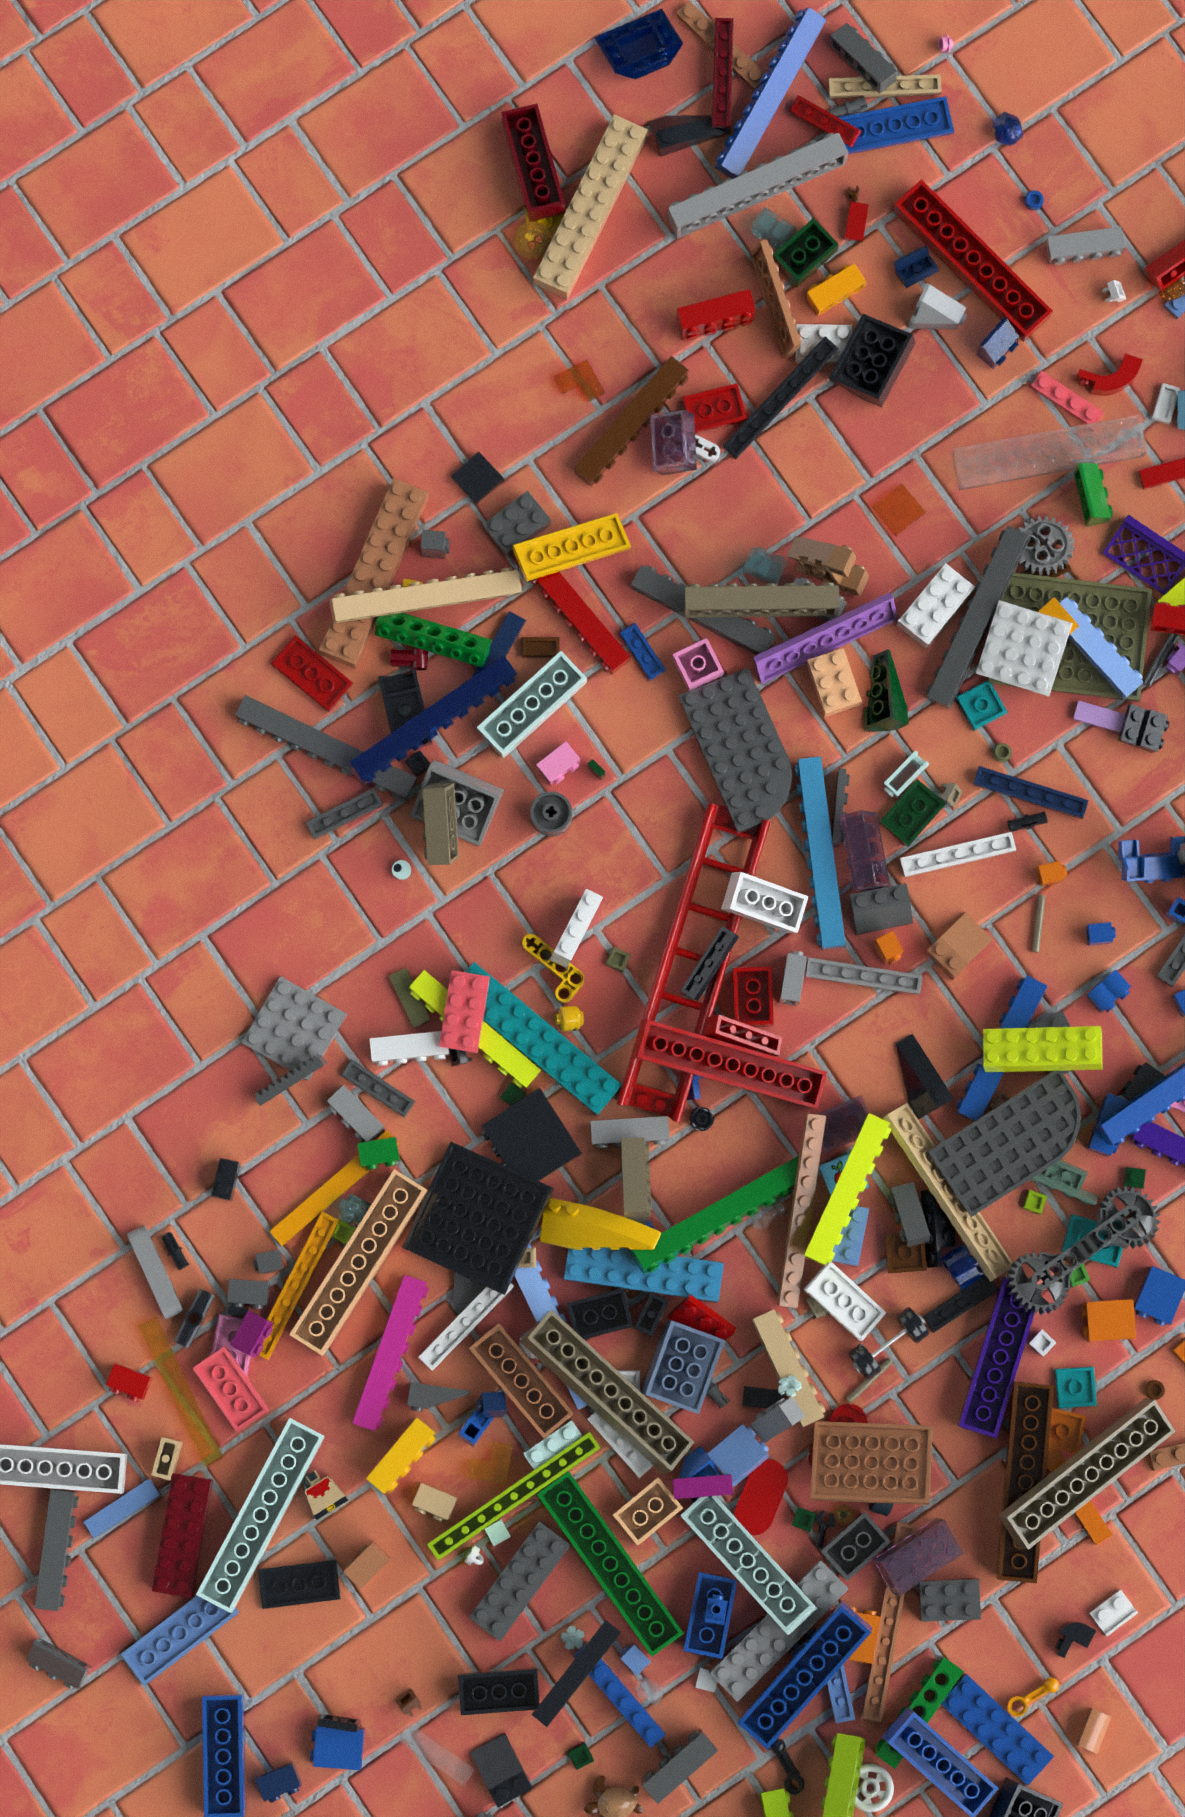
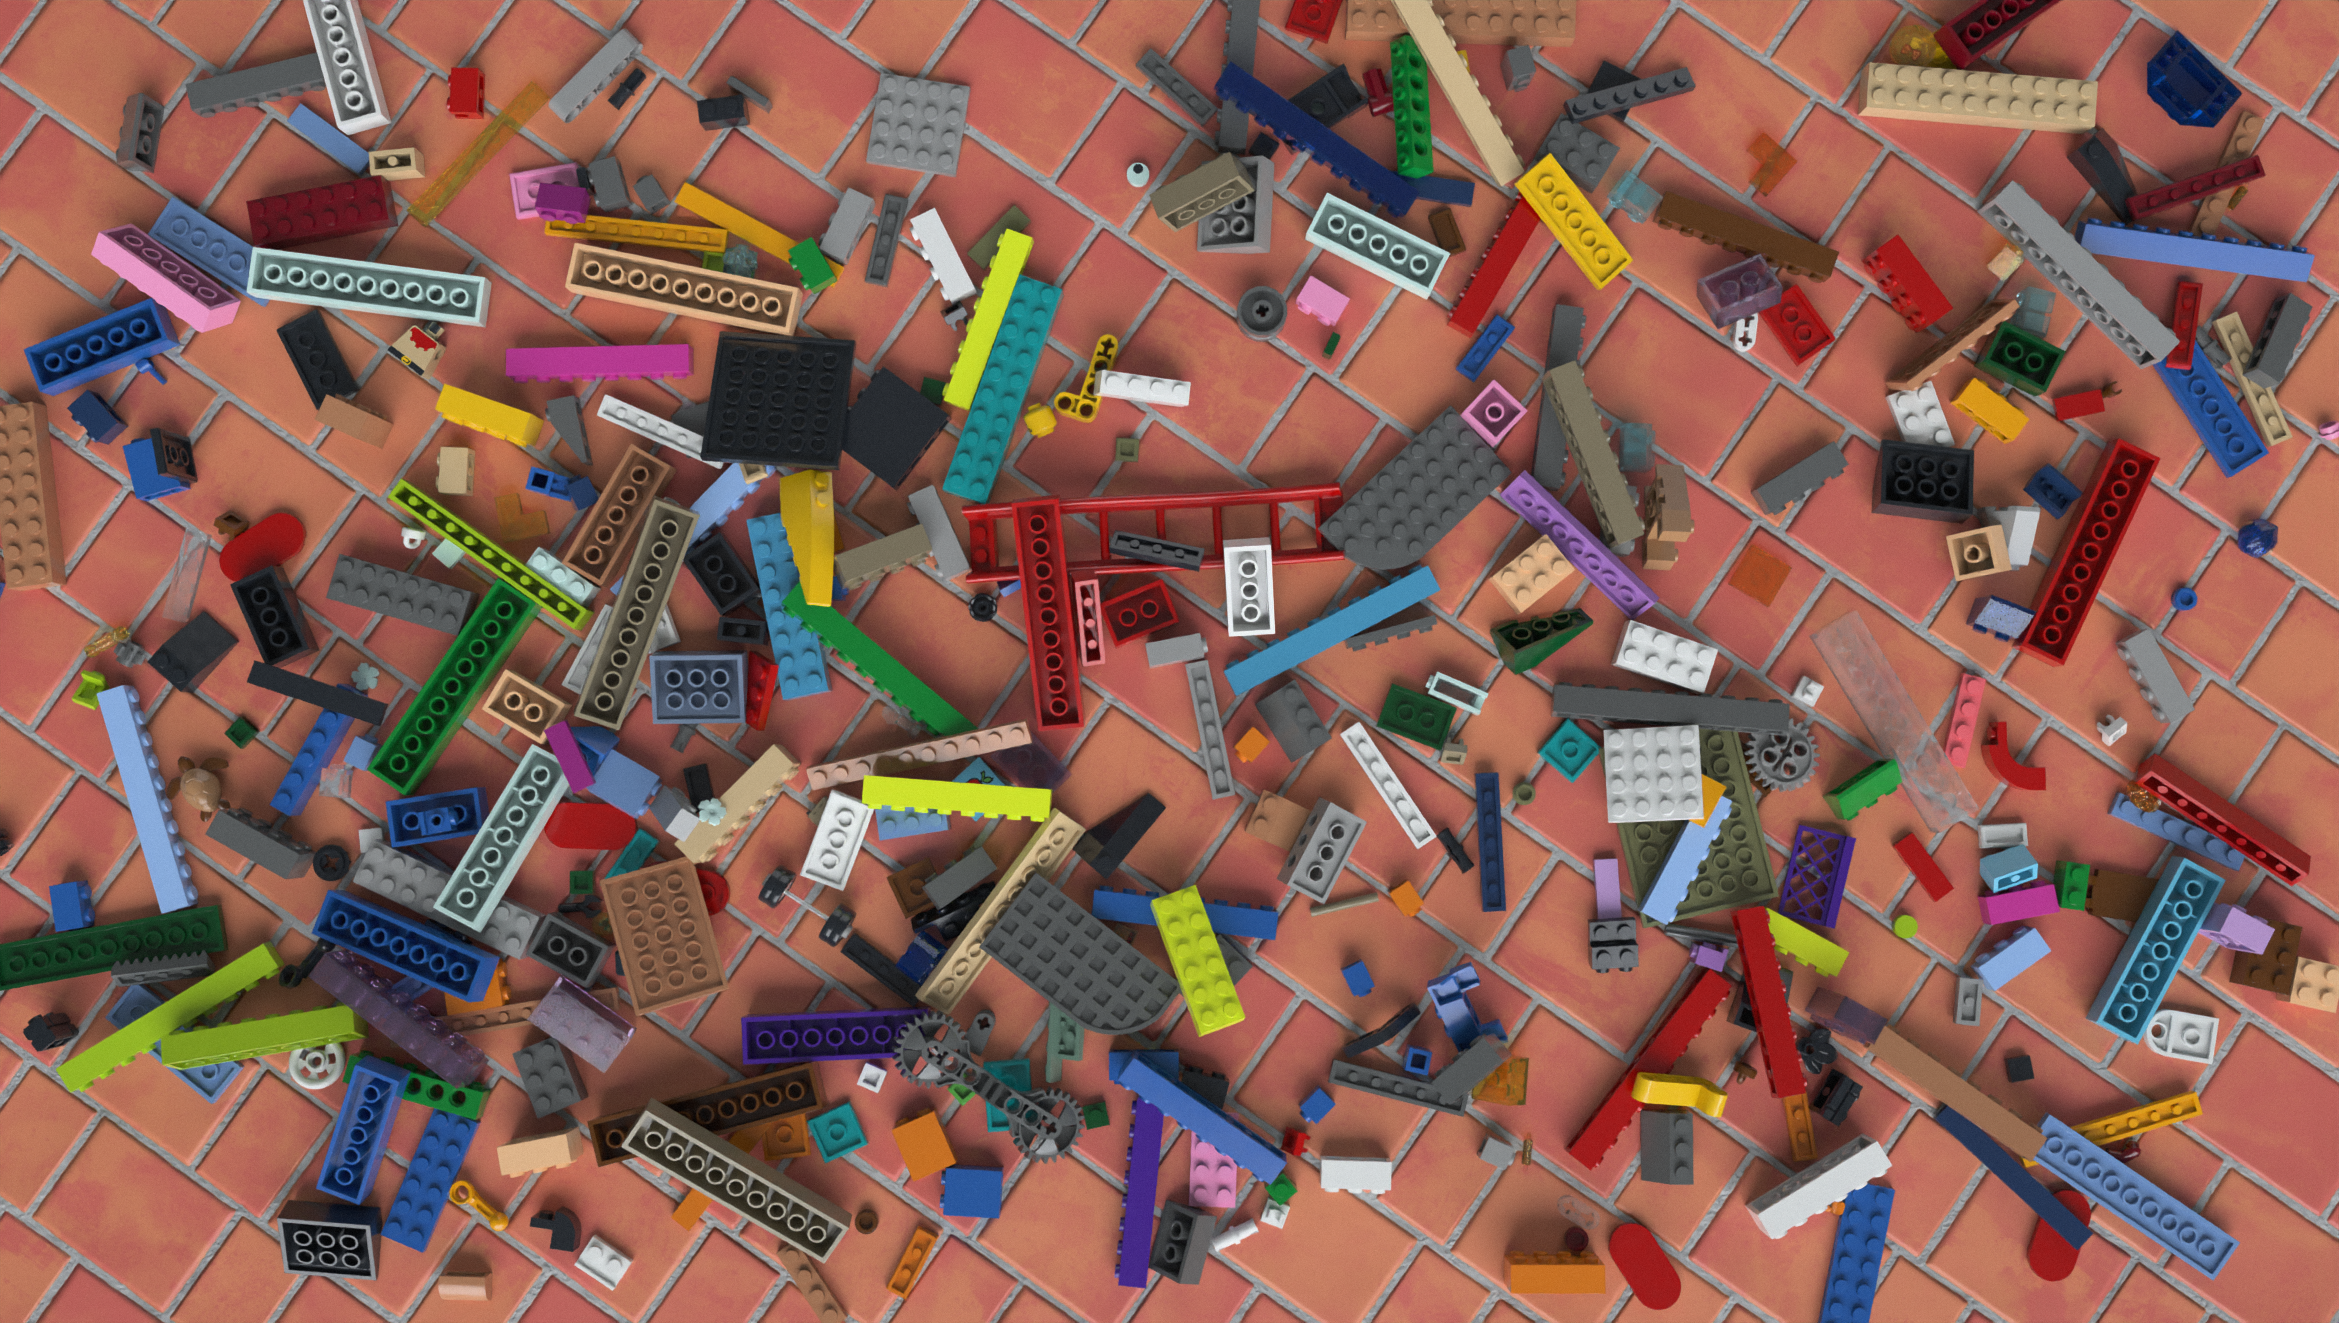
camera: 75 degrees right, 5 degrees up
black piece [174,1289,215,1348] -> none
coral plate [193,1345,269,1432] -> none
dark grey gear [255,1053,327,1106] -> none
coral plate [439,970,490,1053] -> none
black tile [722,336,839,459] -> none
clear purple brick [840,810,890,892] -> none
dark tan bar [846,1358,893,1403] -> none
lime tile [1022,1190,1047,1214] -> none
blue brick [1086,970,1131,1012] -> none
none -> bright pink brick [91,223,241,333]
none -> blue hand [135,359,167,385]
none -> red tile [219,513,306,582]
none -> clear purple brick [308,950,489,1089]
none -> black gear [313,844,351,881]
none -> light nougat brick [497,1126,584,1178]
none -> teal tile [600,828,660,886]
none -> dark grey tile [726,76,773,114]
none -> dark grey piece [964,1009,996,1056]
none -> light grey brick [1277,797,1367,904]
none -> black beam [1342,1003,1421,1058]
none -> black plate [1563,67,1696,124]
none -> clear light blue brick [1607,170,1663,224]
none -> dark grey brick [1751,441,1849,516]
none -> white tile [1791,676,1824,707]
none -> light nougat brick [1946,525,2012,581]
none -> clear yellow bracket [1986,243,2024,282]
none -> clear yellow piece [2226,183,2249,214]

